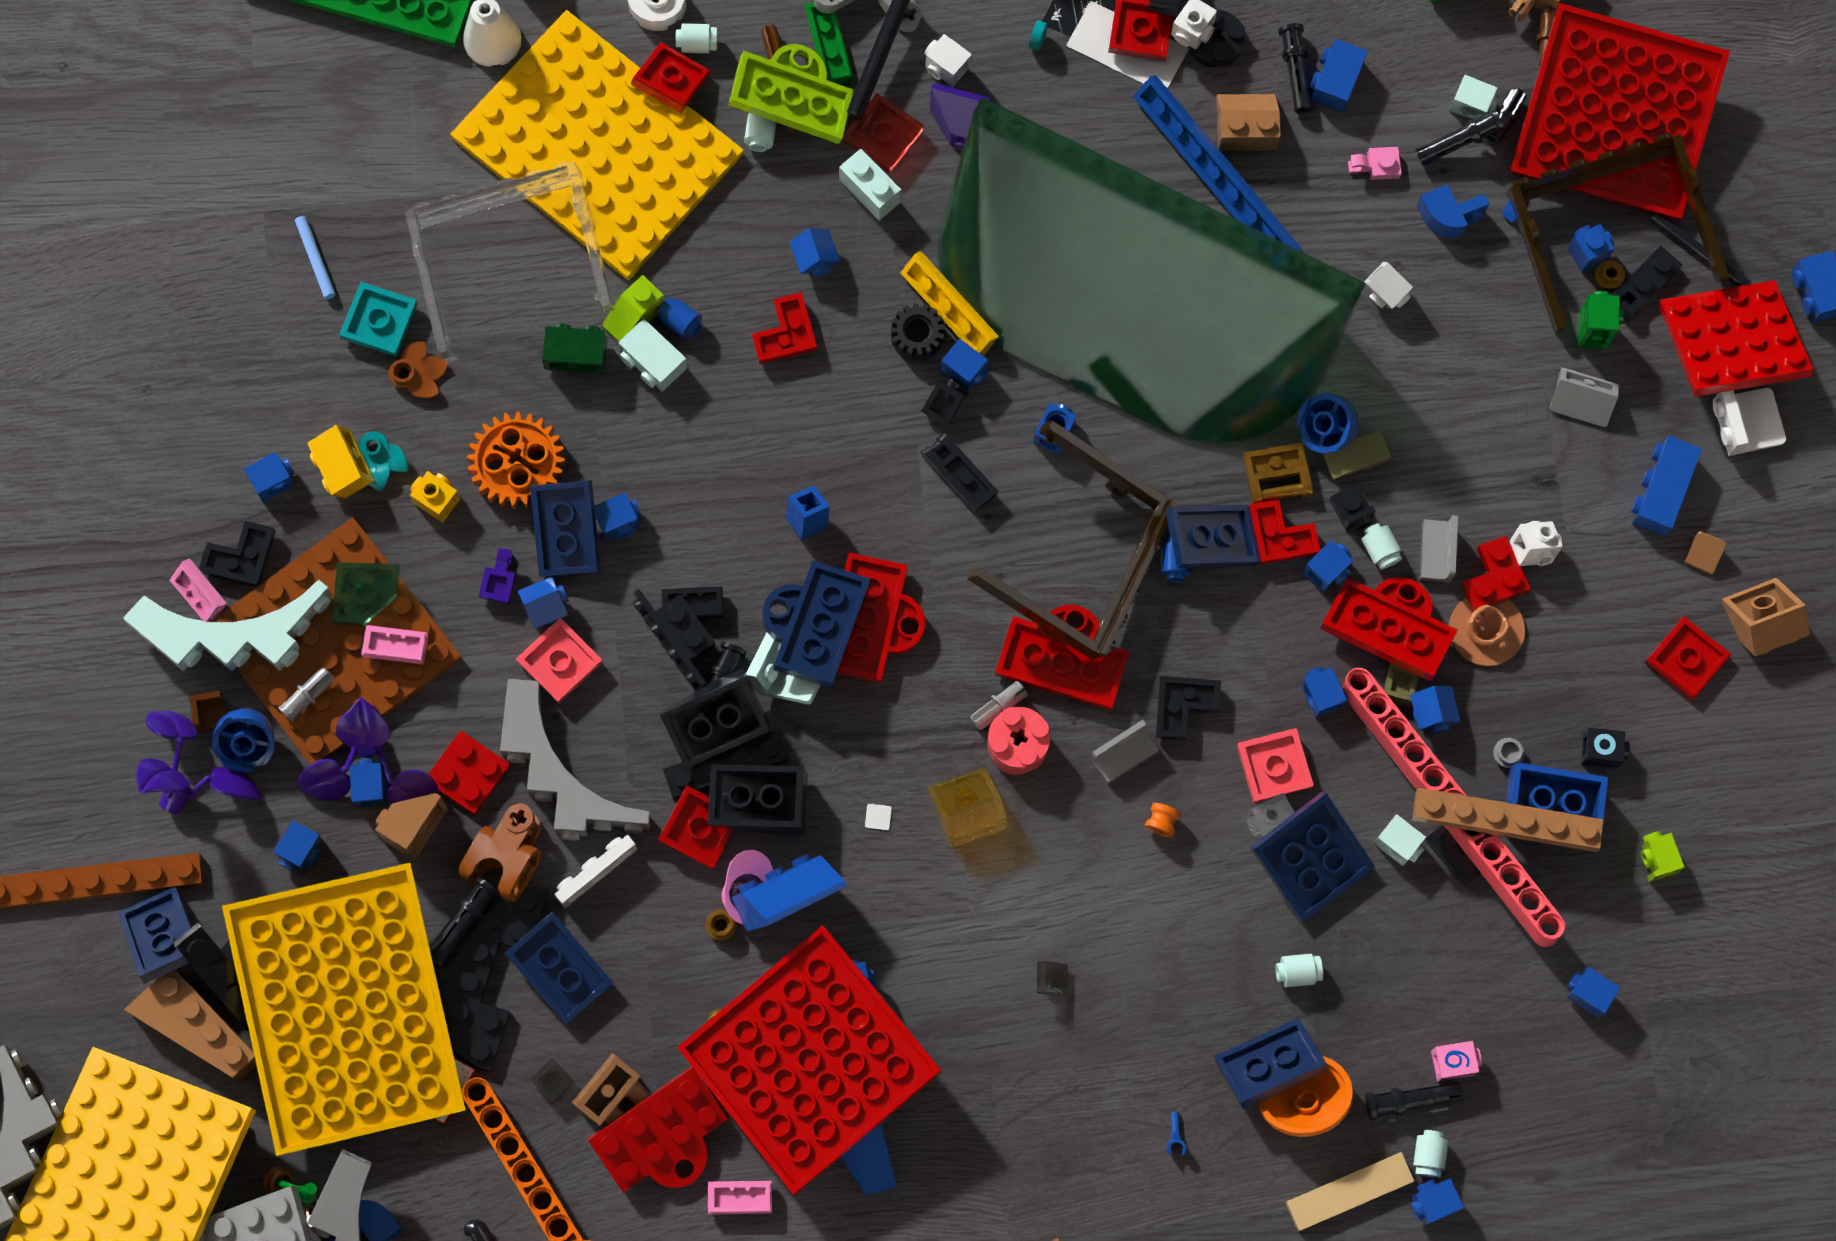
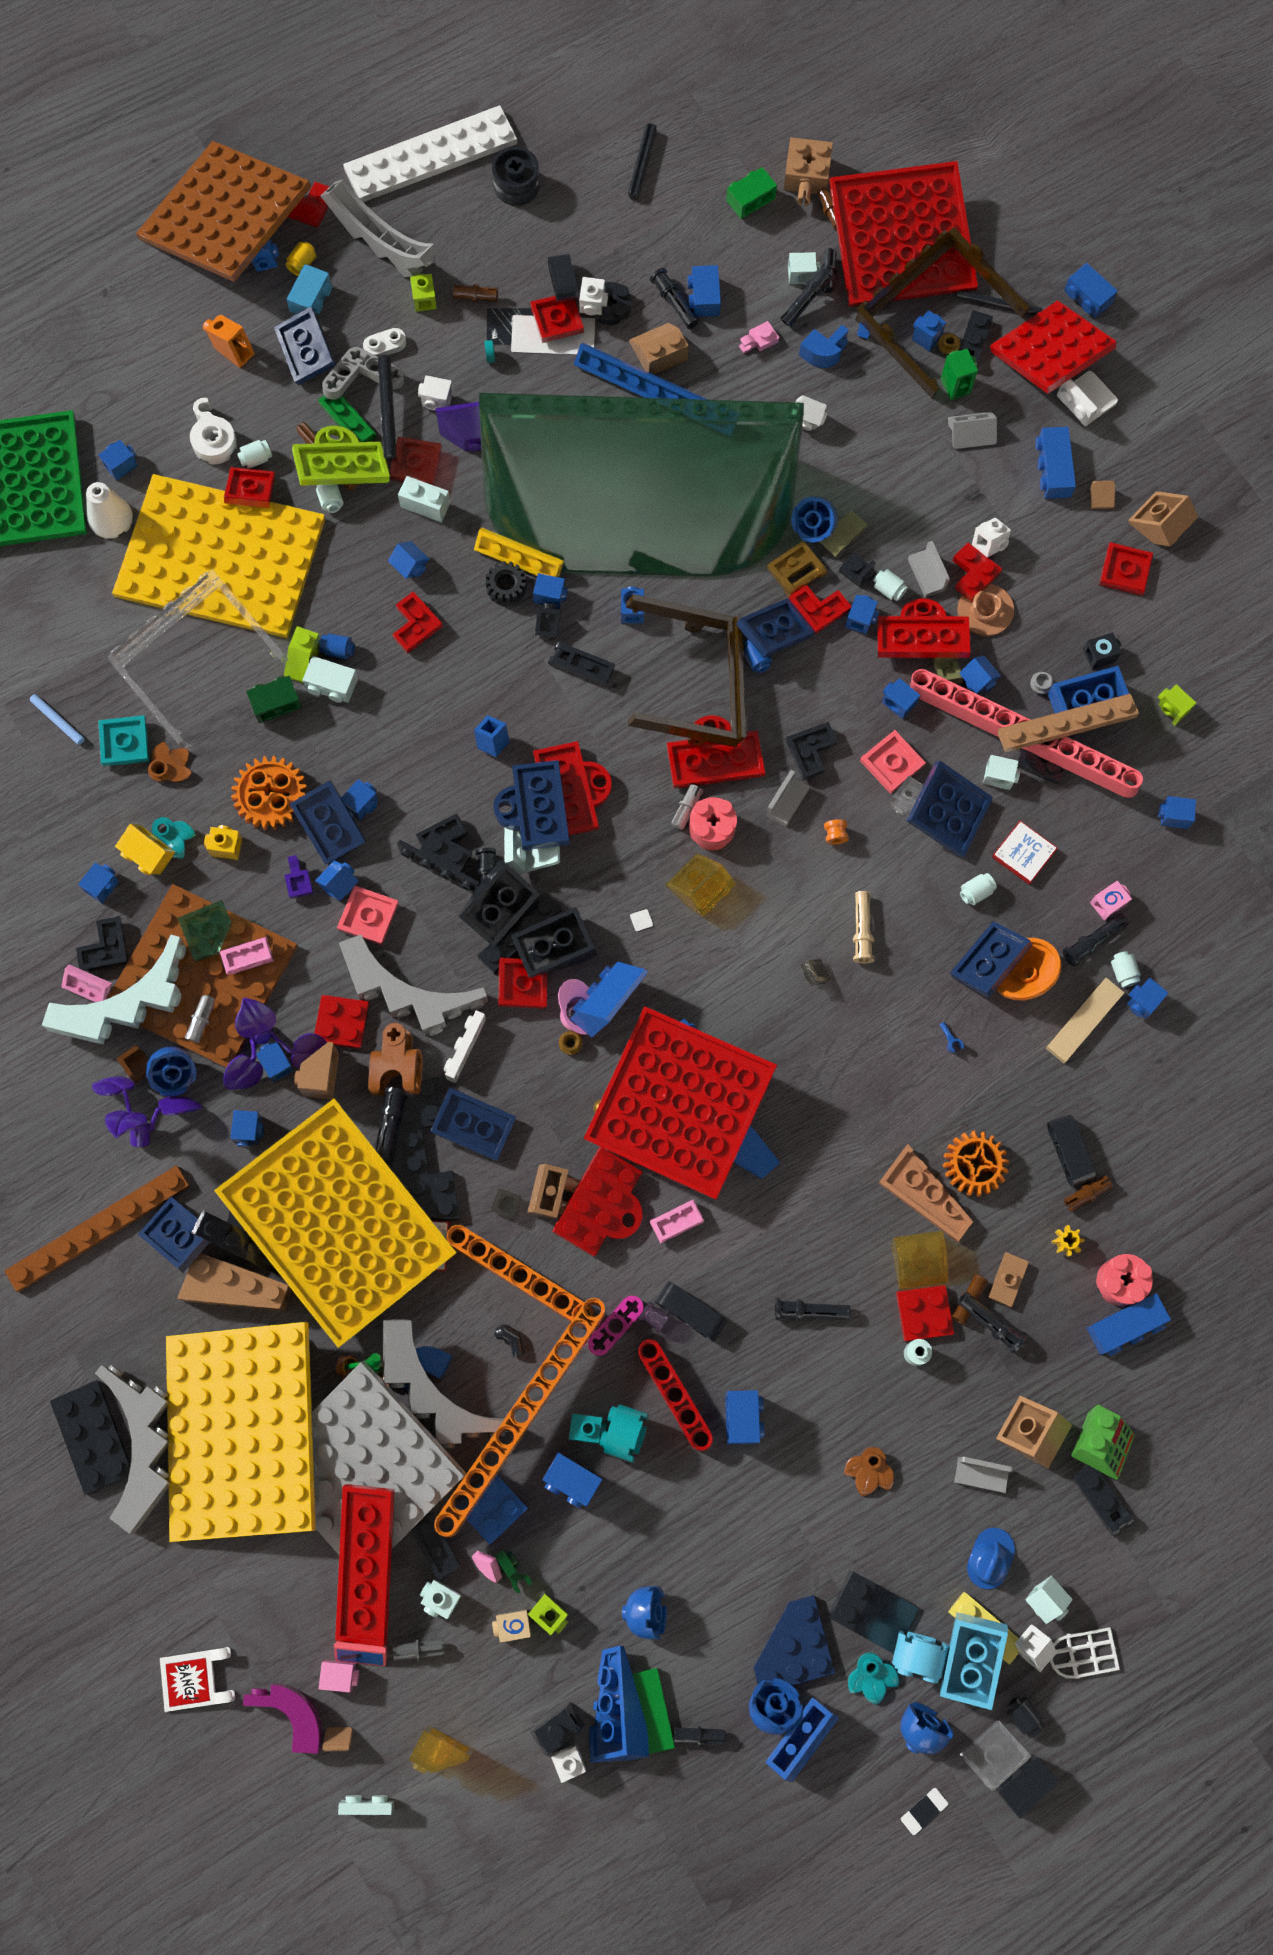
camera: 25 degrees left, 0 degrees up
none -> tan pin [853,891,875,964]
none -> white tile [992,821,1057,885]

